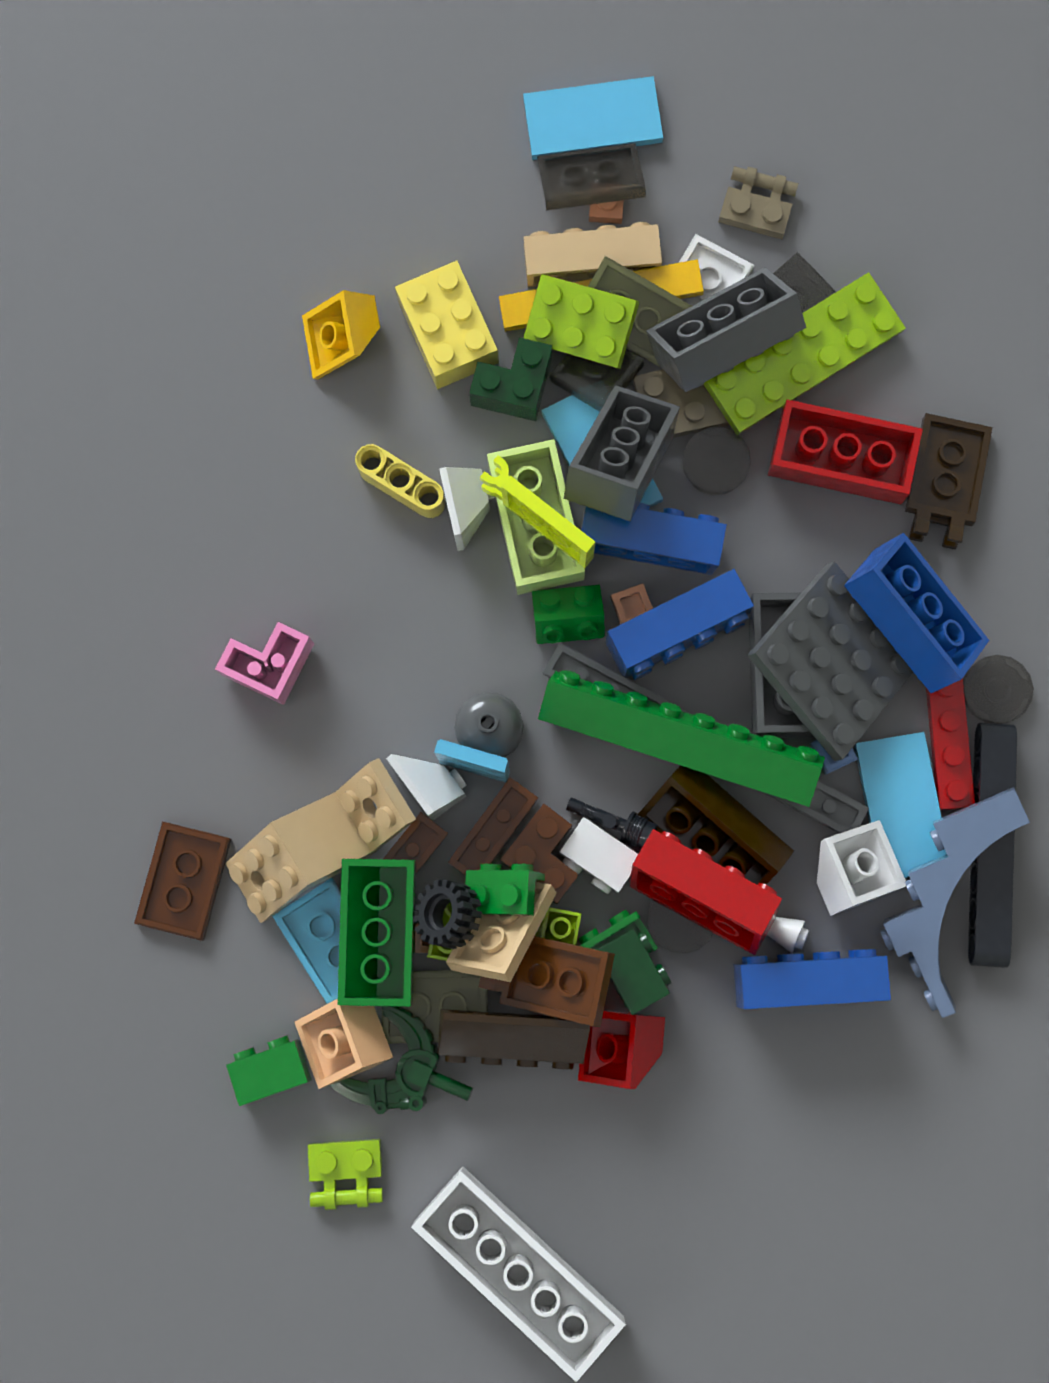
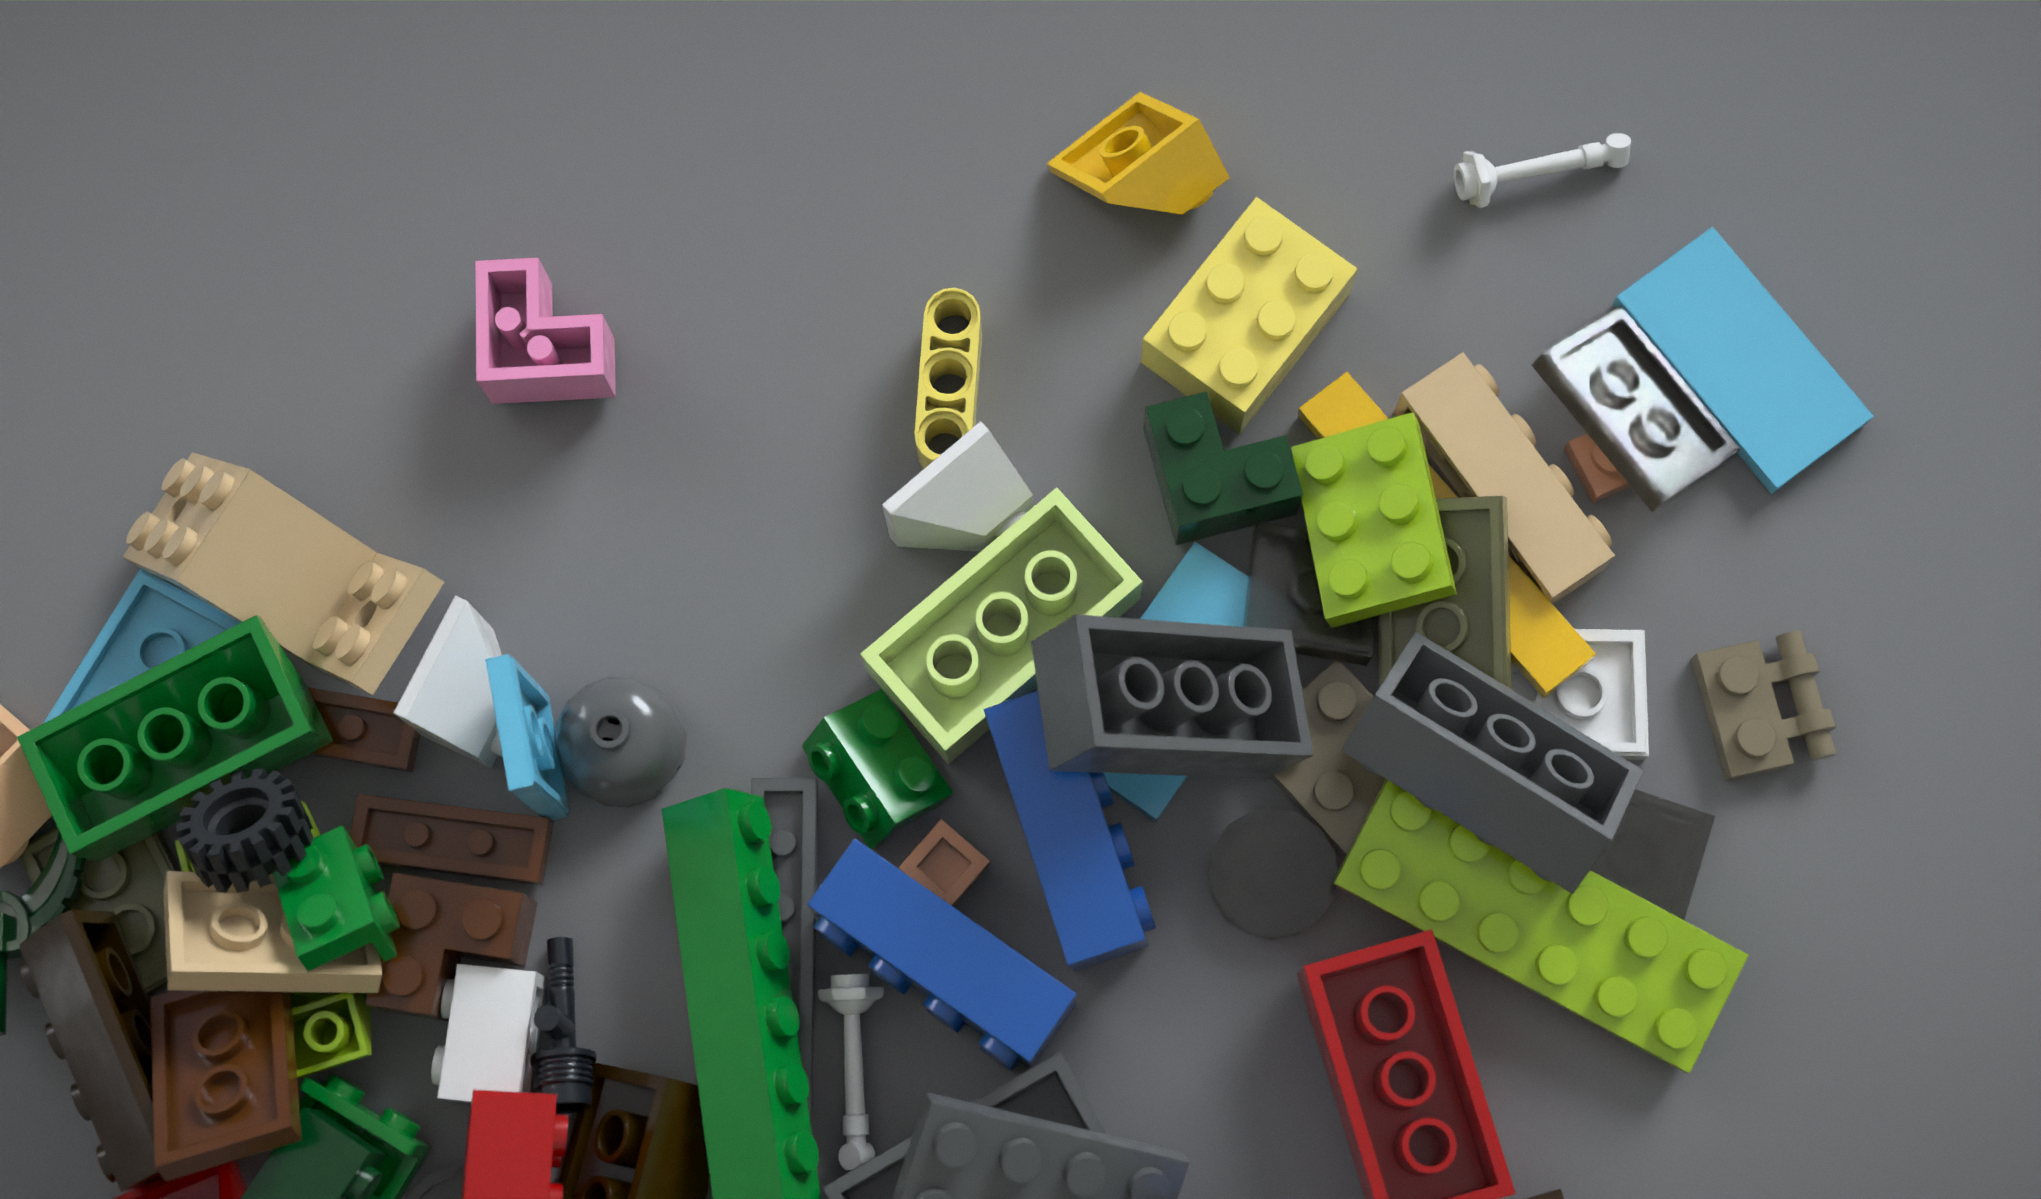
camera: 60 degrees right, 5 degrees down
reddish brown tile [134,821,232,941] -> none
neon yellow tile [480,455,595,568] -> none
none -> white piece [818,974,884,1170]
none -> white piece [1454,133,1631,208]

